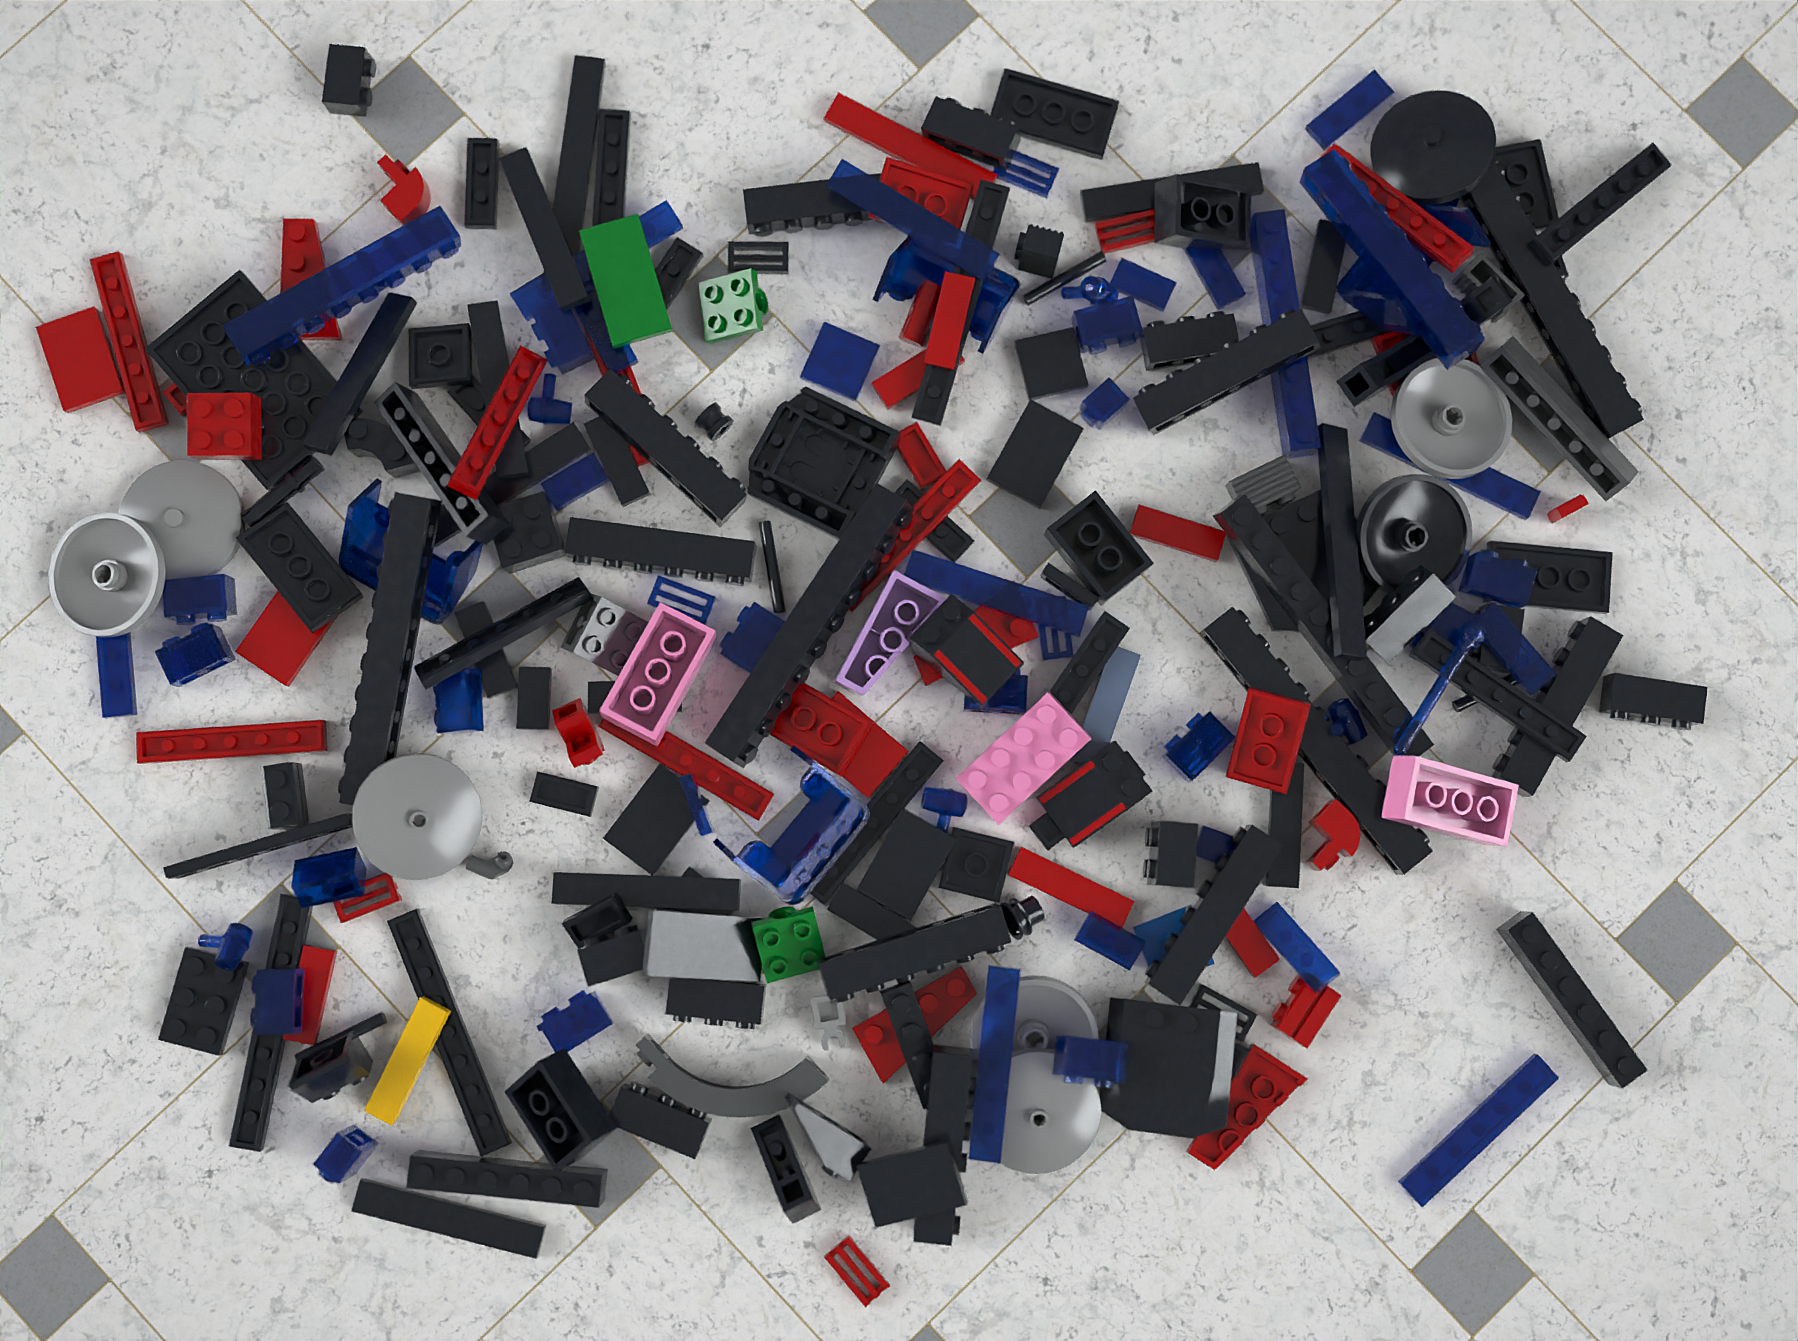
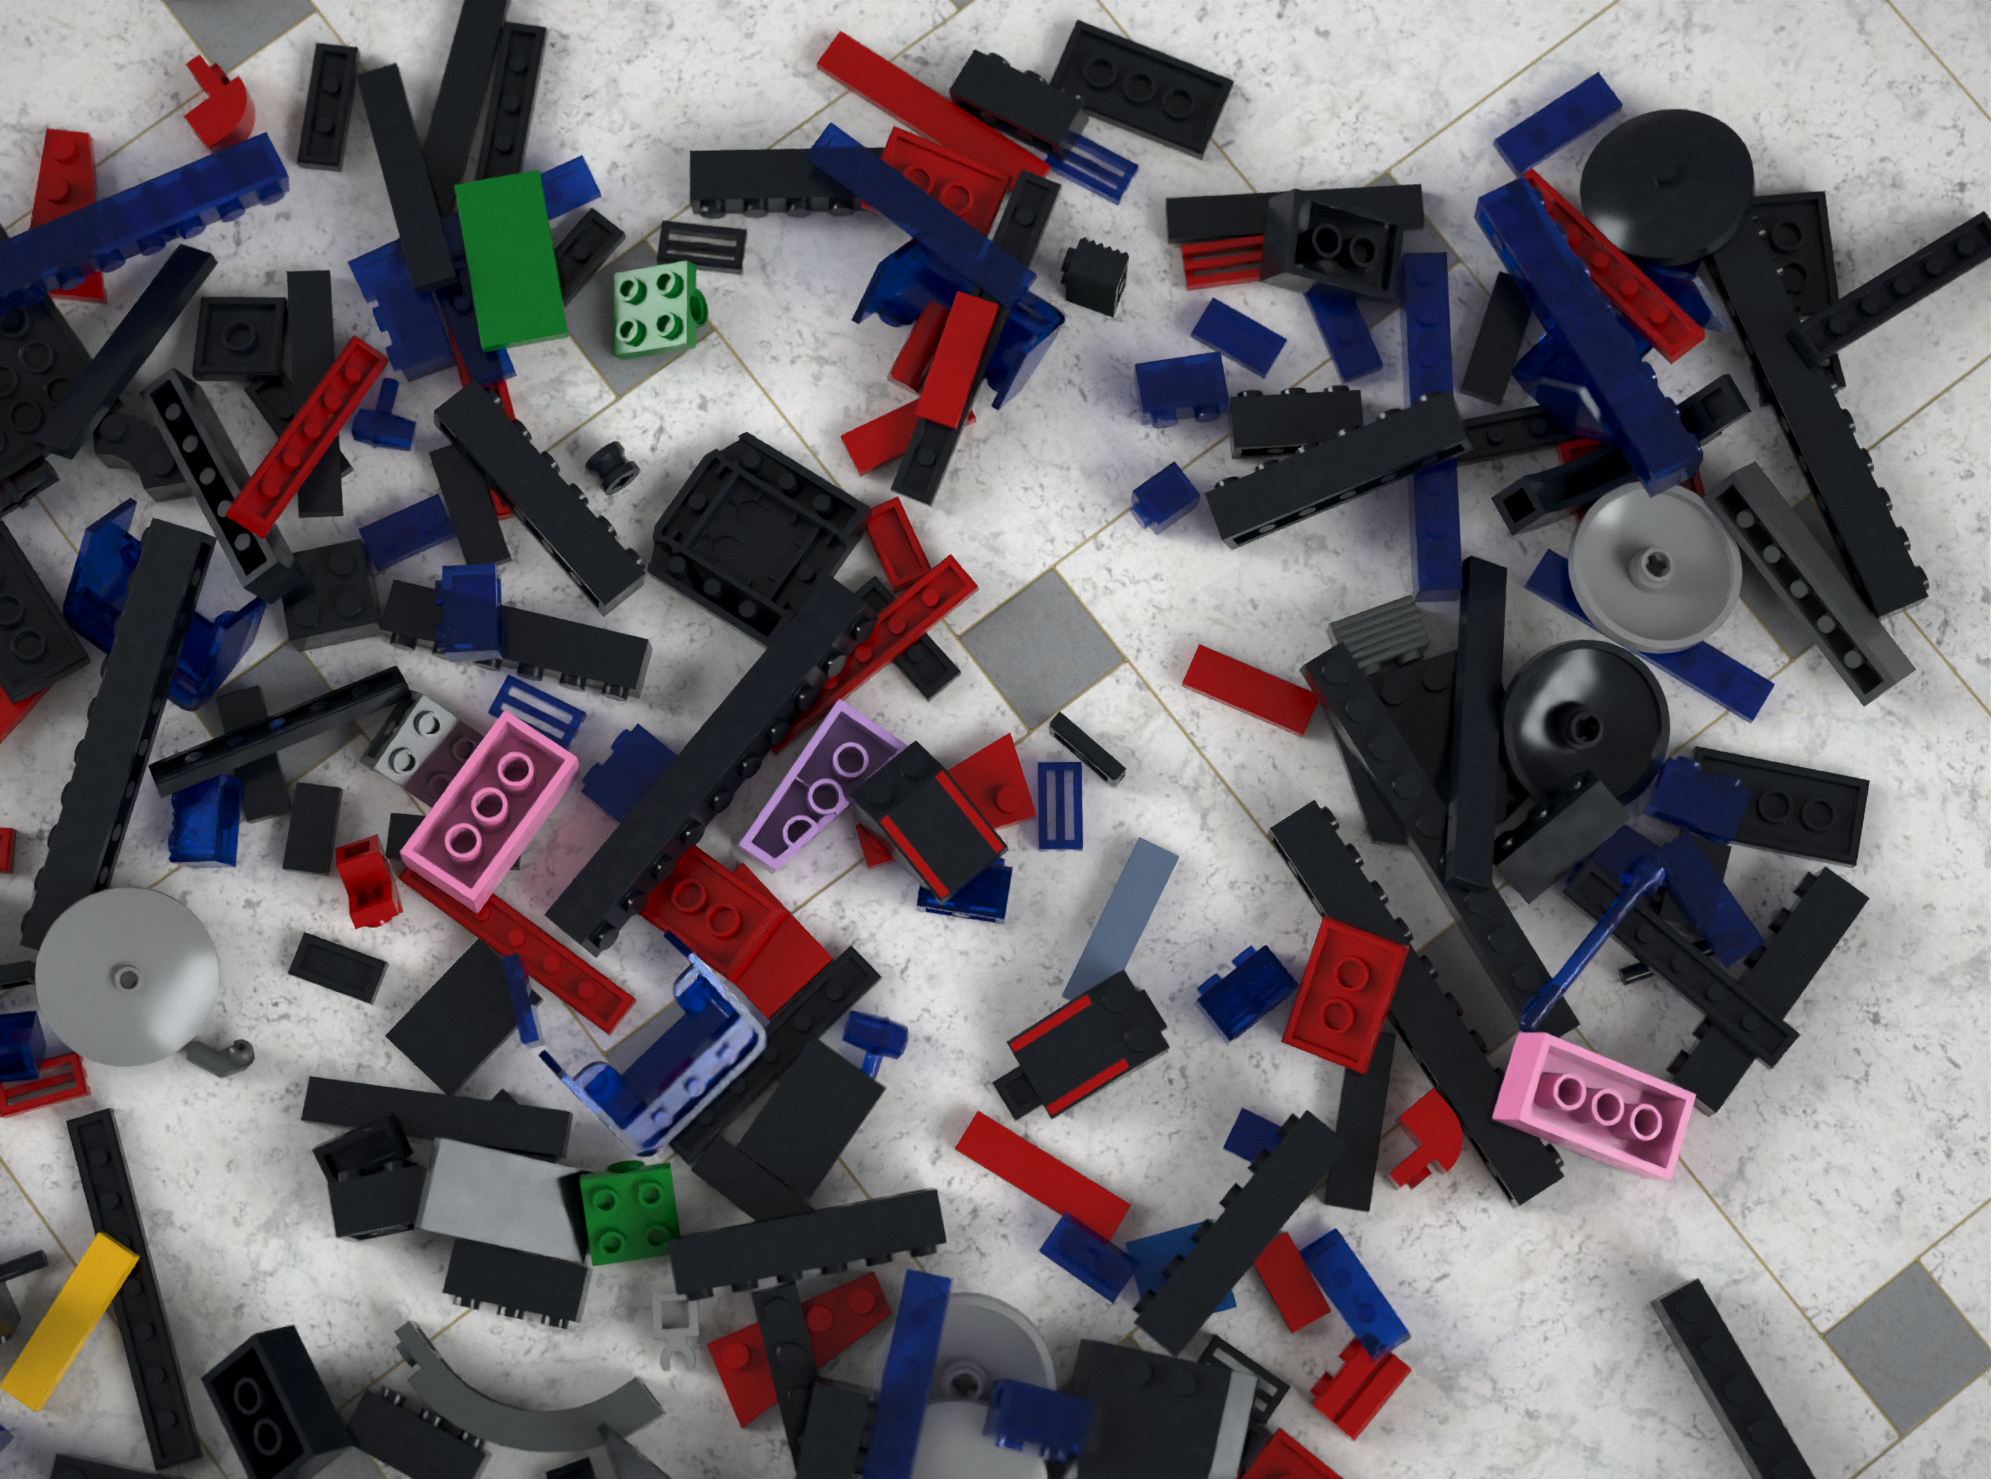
camera: 10 degrees right, 5 degrees down
black tile [434,422,591,548] -> none
clear blue bracket [536,990,614,1052] -> none
black bar [759,521,786,613] -> none
clear blue tile [800,322,880,402] -> none
clear blue tile [904,549,1090,637] -> none
black tile [938,827,1014,903] -> none
bright pink brick [955,692,1092,825] -> none
black tile [986,399,1084,509] -> none
black piece [1000,896,1045,940] -> none
black tile [1014,327,1089,401] -> none
black bar [1022,251,1107,306] -> none
black brick [1044,490,1154,606] -> none
black plate [1049,611,1130,714] -> none
clear blue piece [1061,276,1119,307] -> none
black brick [1143,821,1198,888] -> none
clear blue piece [1327,698,1368,745] -> none
dark grey brick [1452,252,1525,323] -> none
red tile [1547,494,1589,523] -> none
black brick [1599,673,1708,730] -> none
none -> clear blue brick [435,563,504,662]

